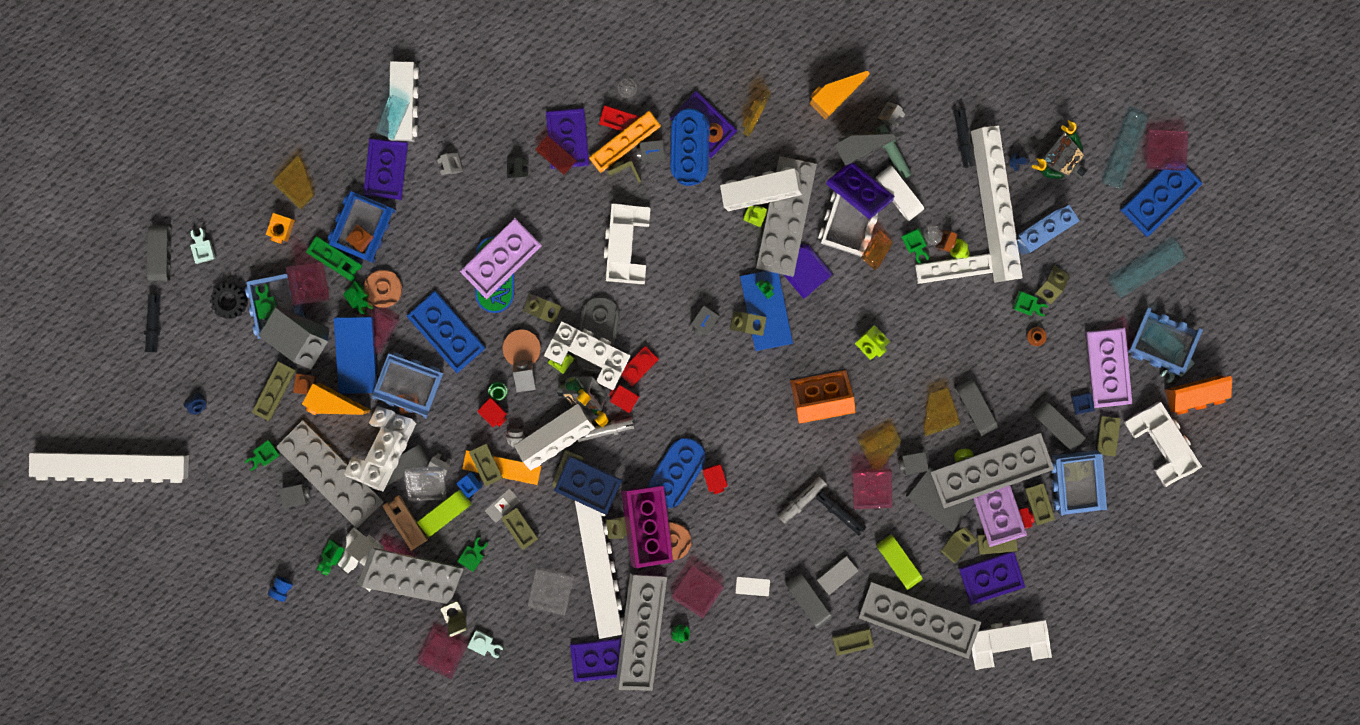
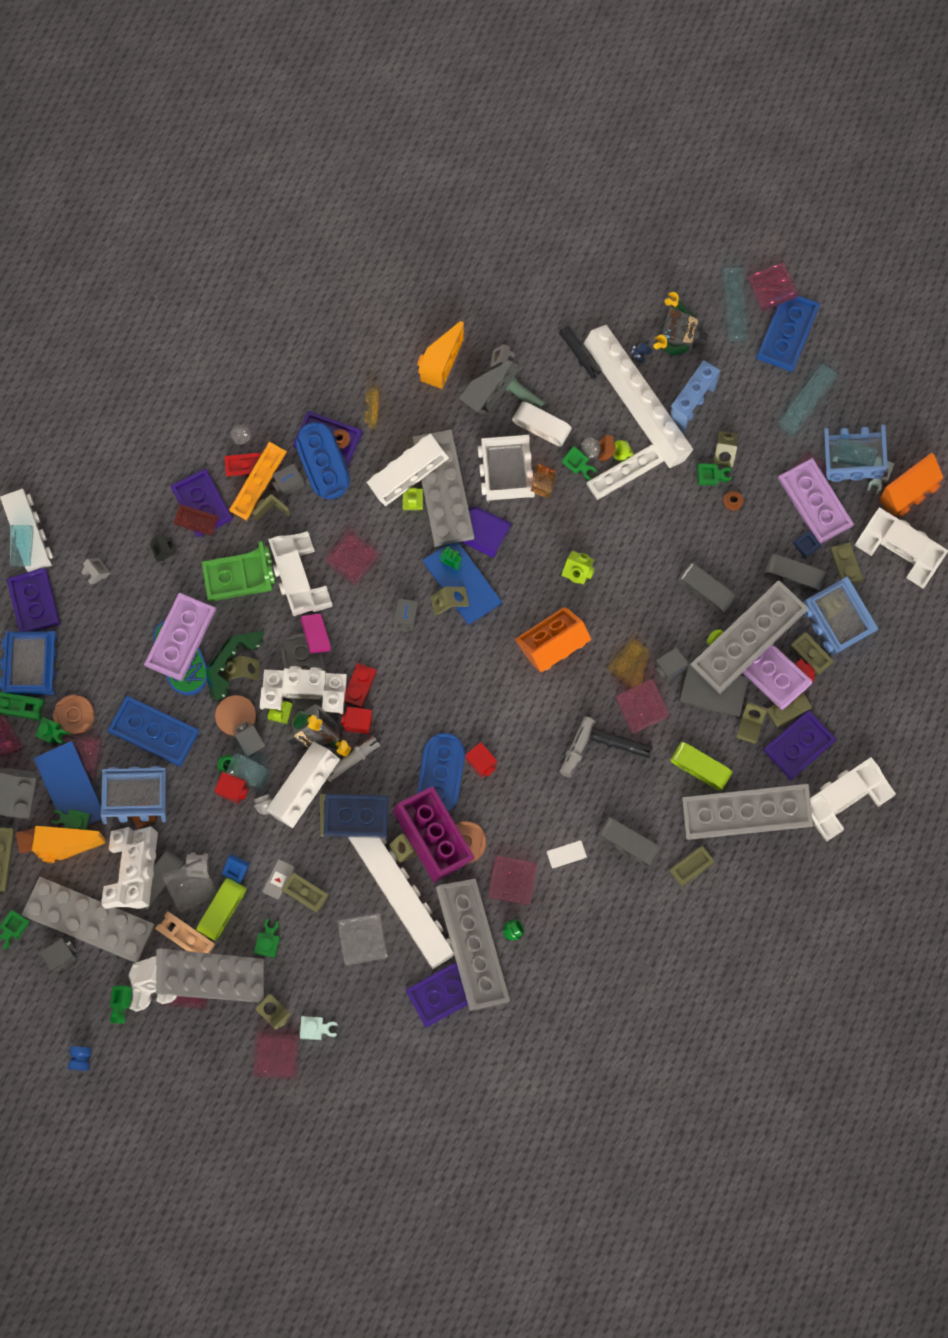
camera: 20 degrees left, 15 degrees down
dark orange plate [345,225,374,252] -> none
light orange tile [462,450,542,485] -> none
olive plate [469,443,503,487] -> none
light grey tile [817,556,858,595] -> none
dark purple tile [826,163,895,220] -> none
clear yellow wing [924,388,960,436] -> none
none -> green plate [51,809,91,830]
none -> bright green bracket [202,541,275,602]
none -> dark green slope [206,631,265,701]
none -> clear light blue slope [226,753,271,790]
none -> dark pink tile [300,614,331,654]
none -> clear pink plate [324,531,381,586]

